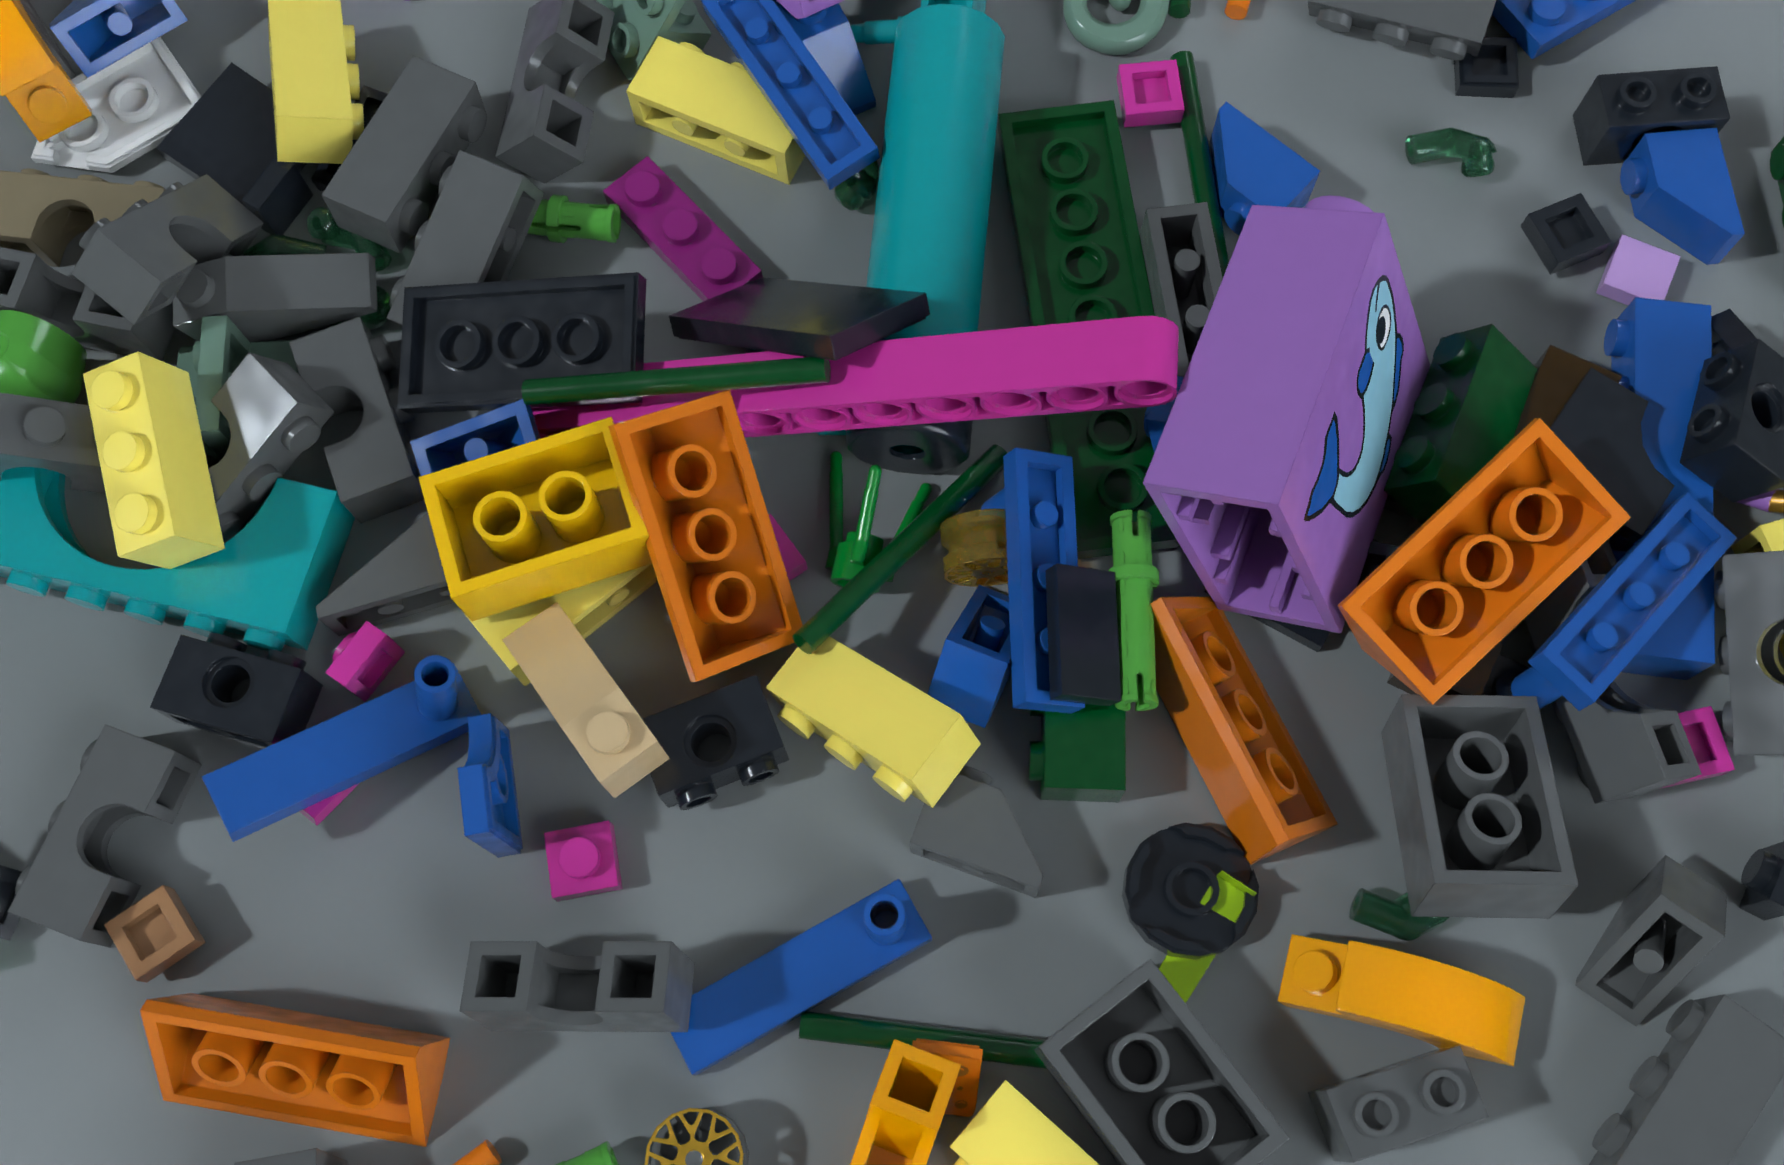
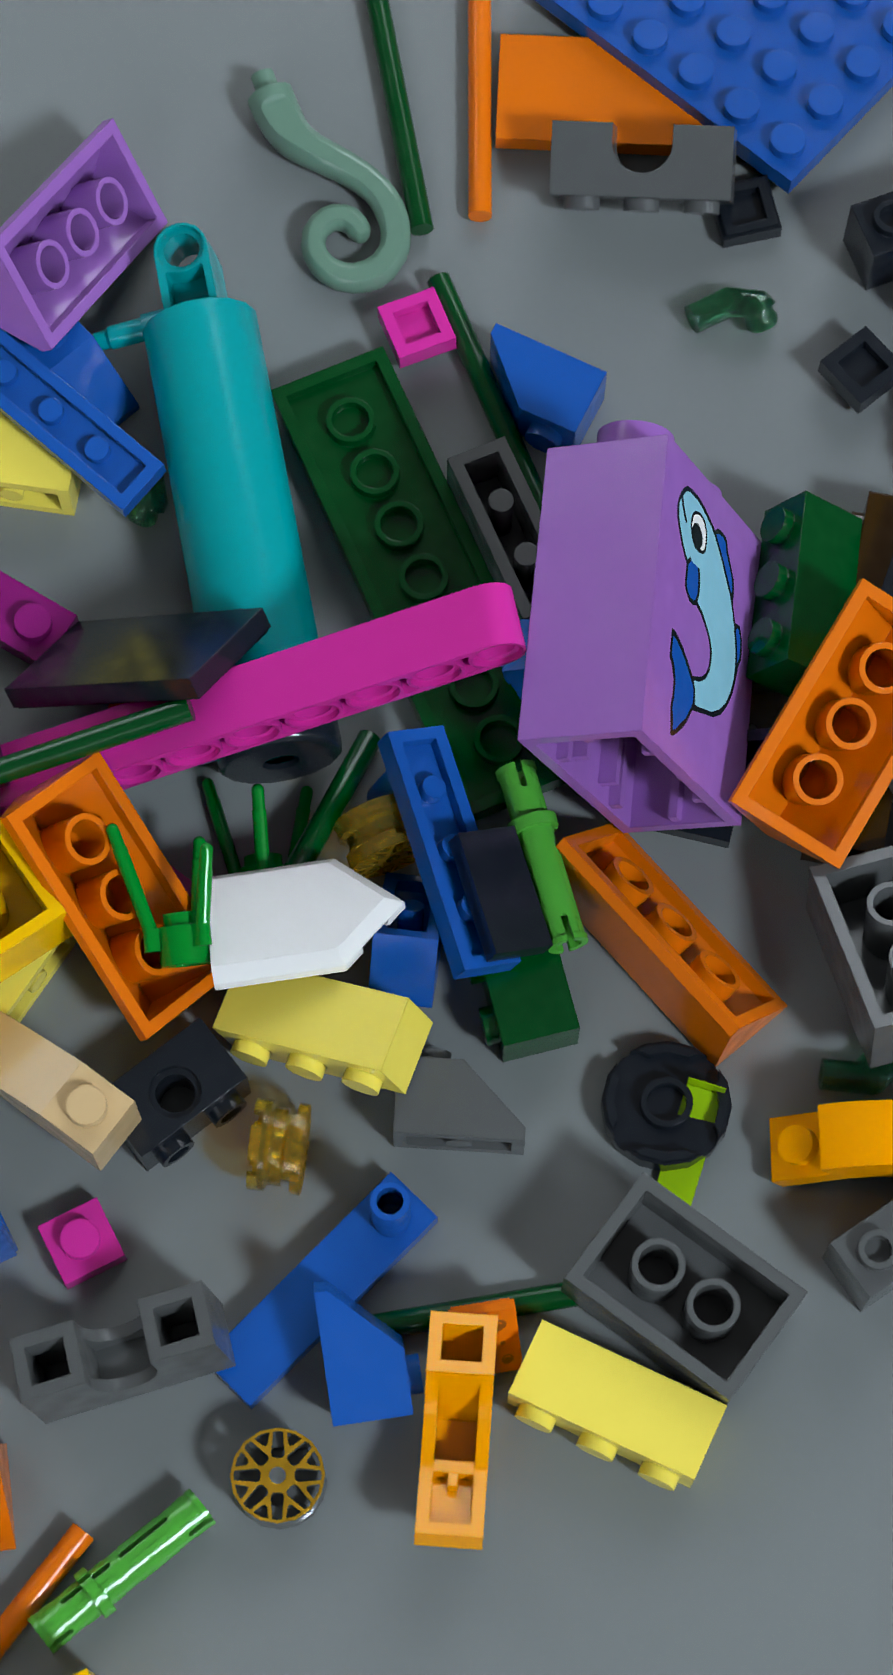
camera: 20 degrees left, 0 degrees up
none -> green plant [106,823,213,968]
none -> white tile [209,859,406,990]
none -> clear yellow wheel [246,1097,311,1196]
none -> blue slope [313,1280,424,1427]

